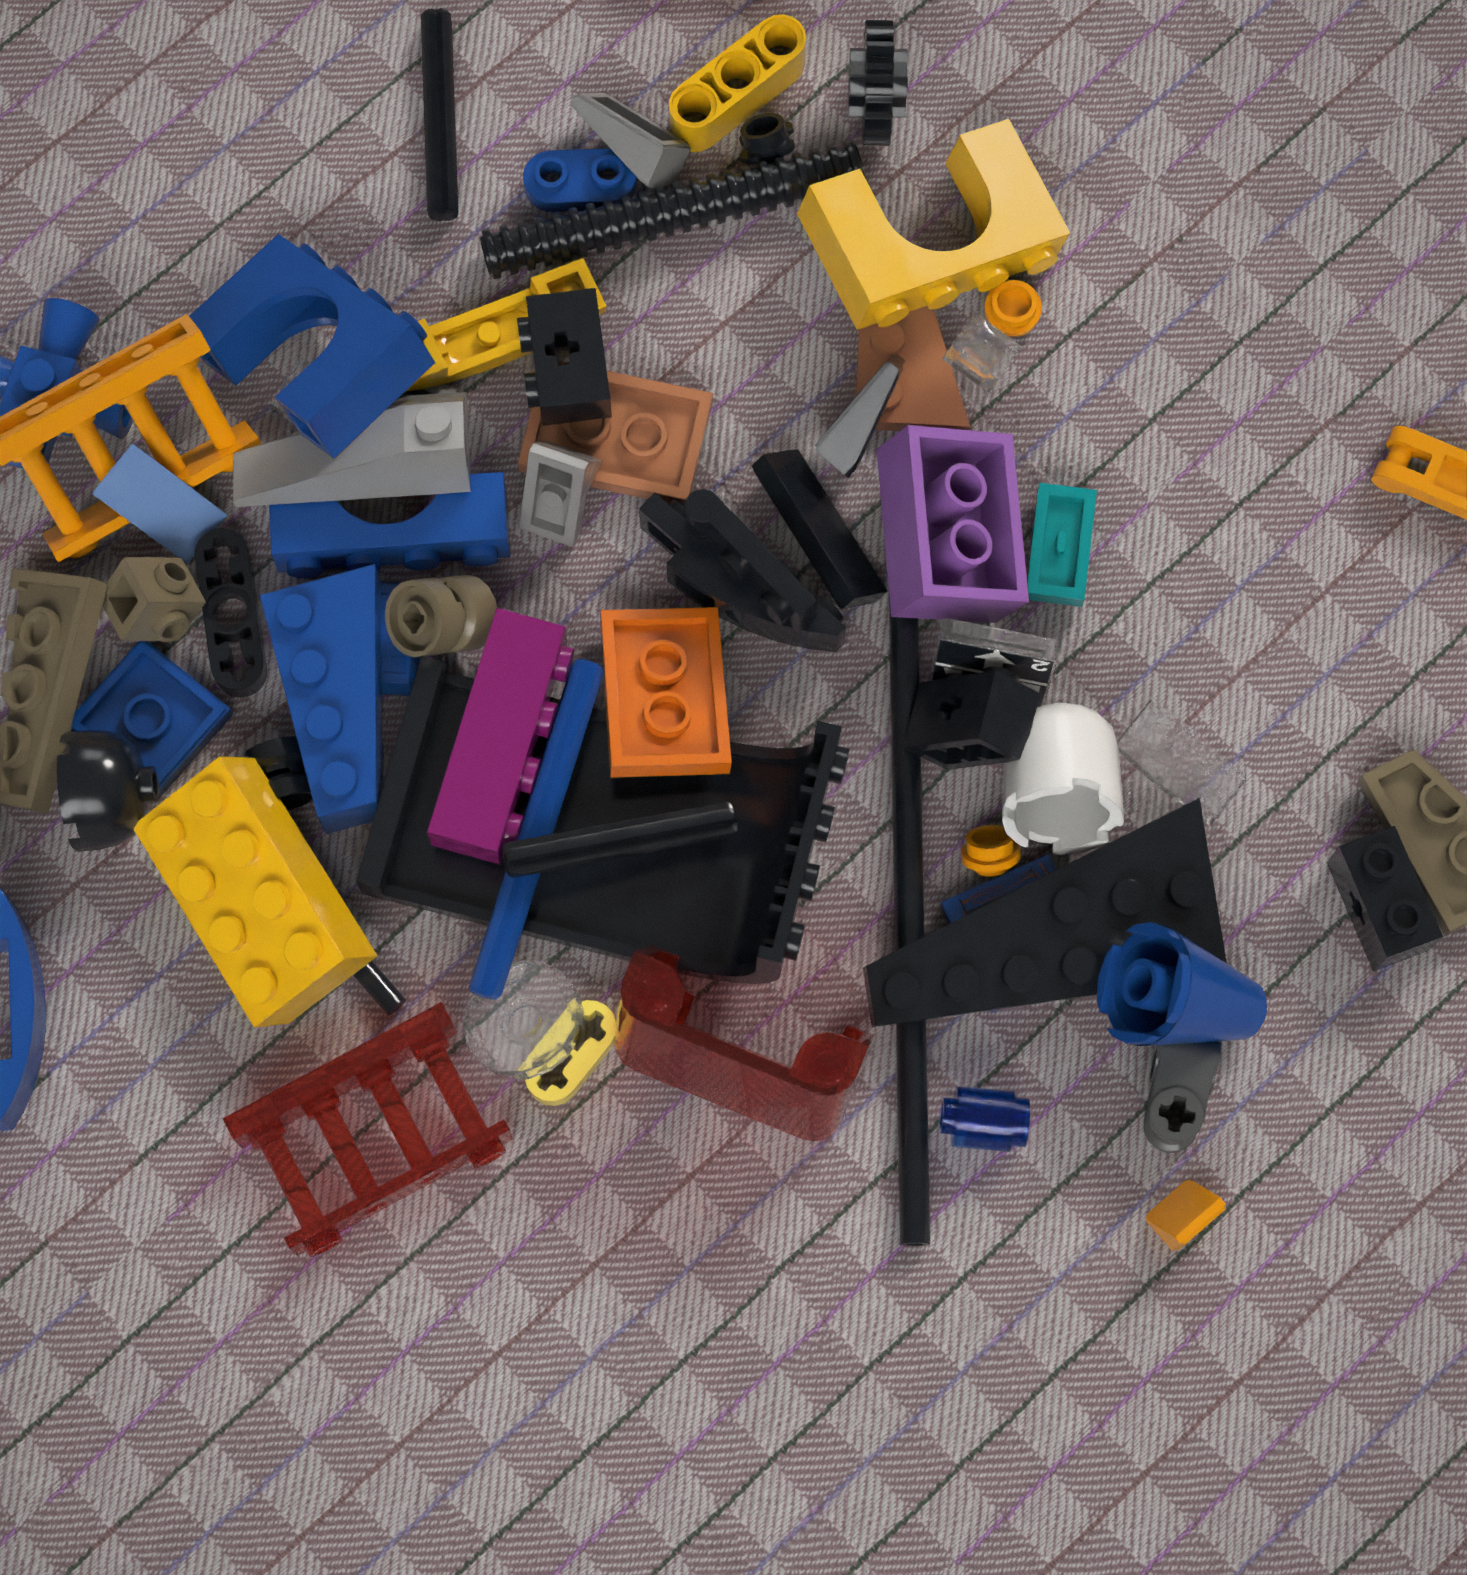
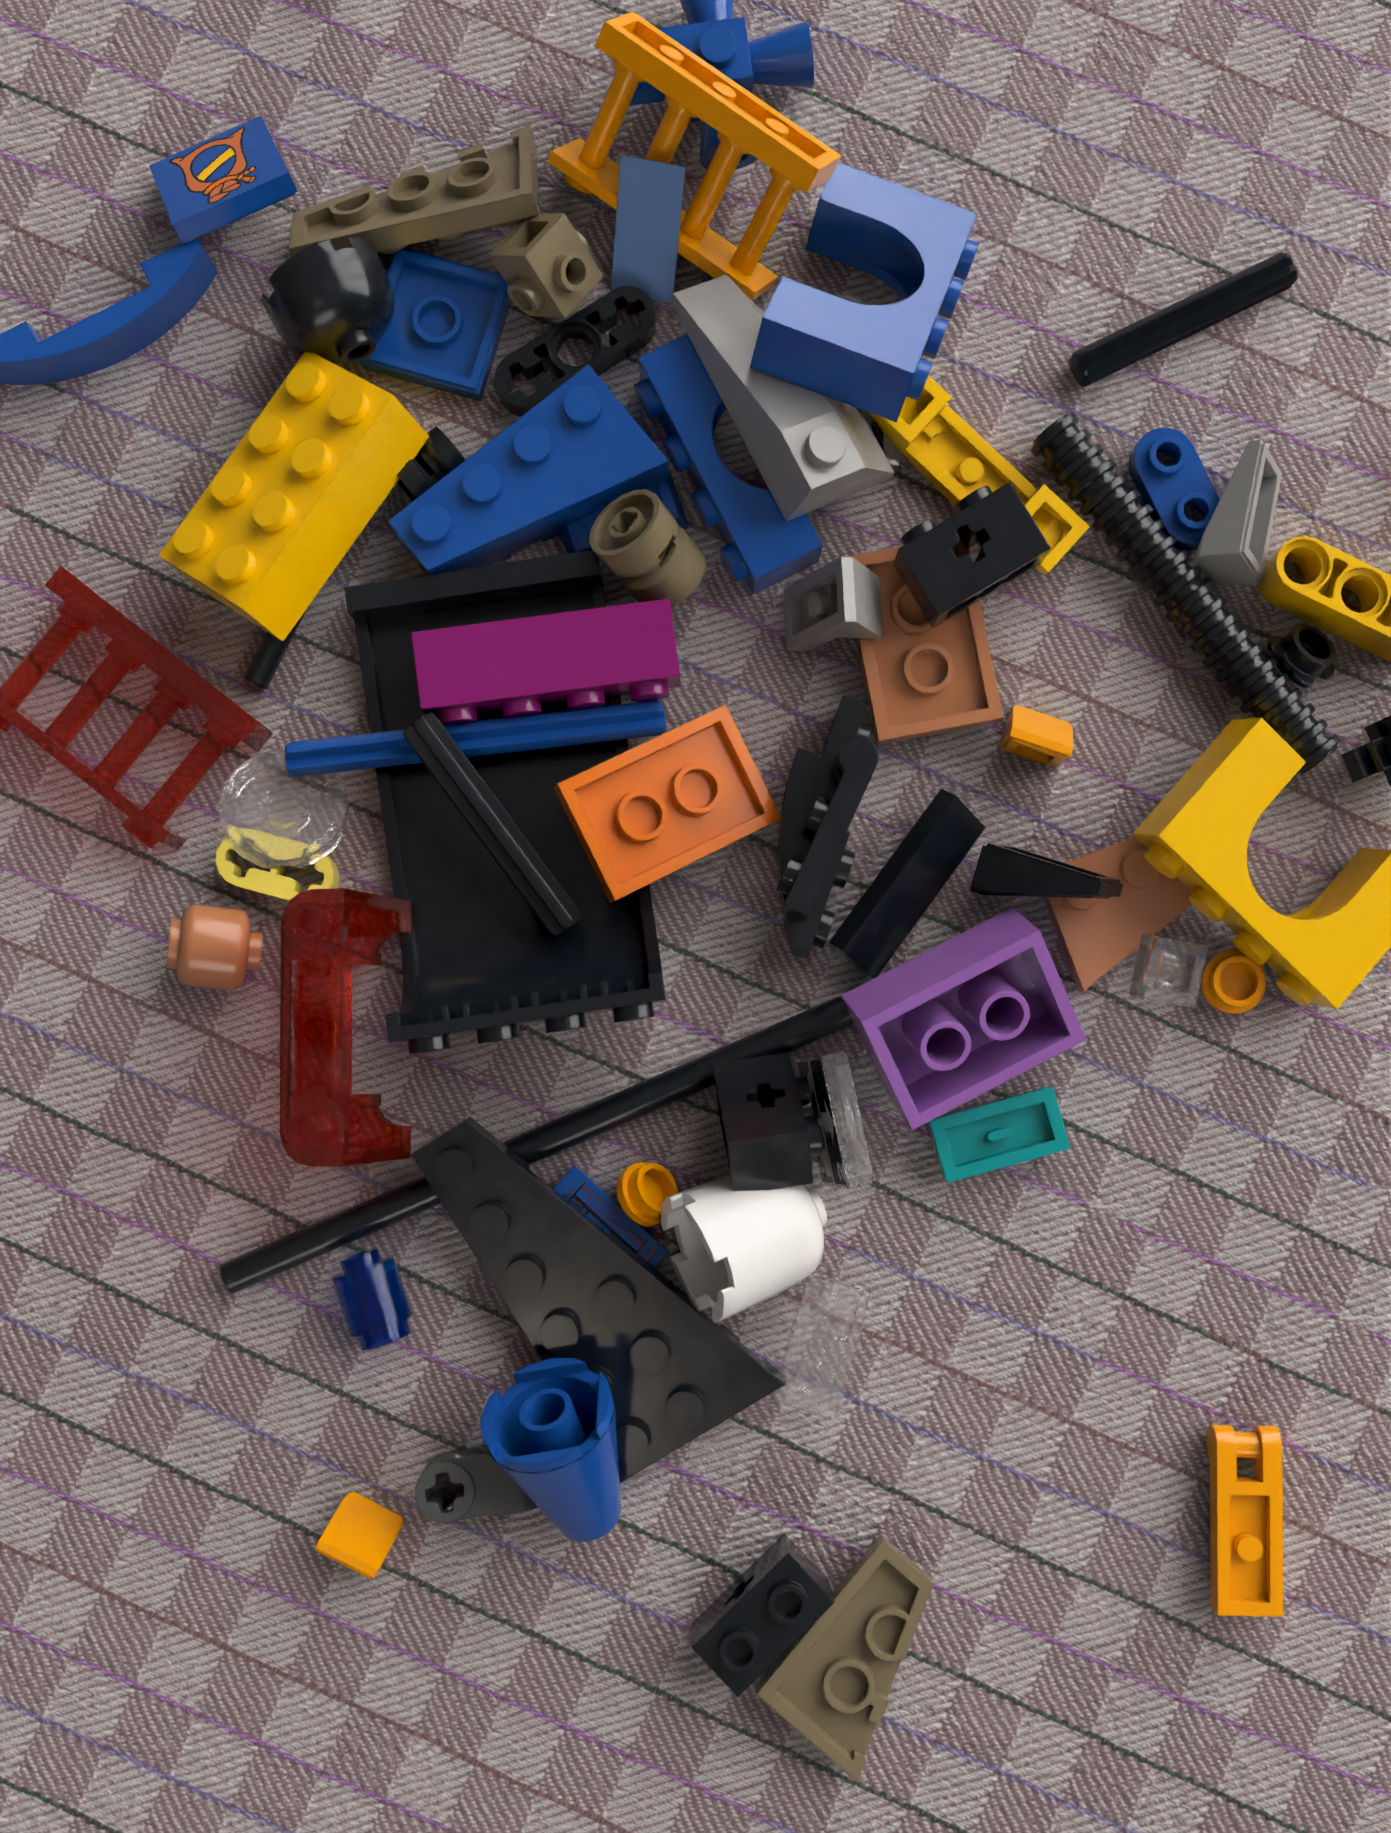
camera: 65 degrees right, 10 degrees up
none -> nougat head [166,904,263,991]
none -> light orange slope [999,705,1074,768]

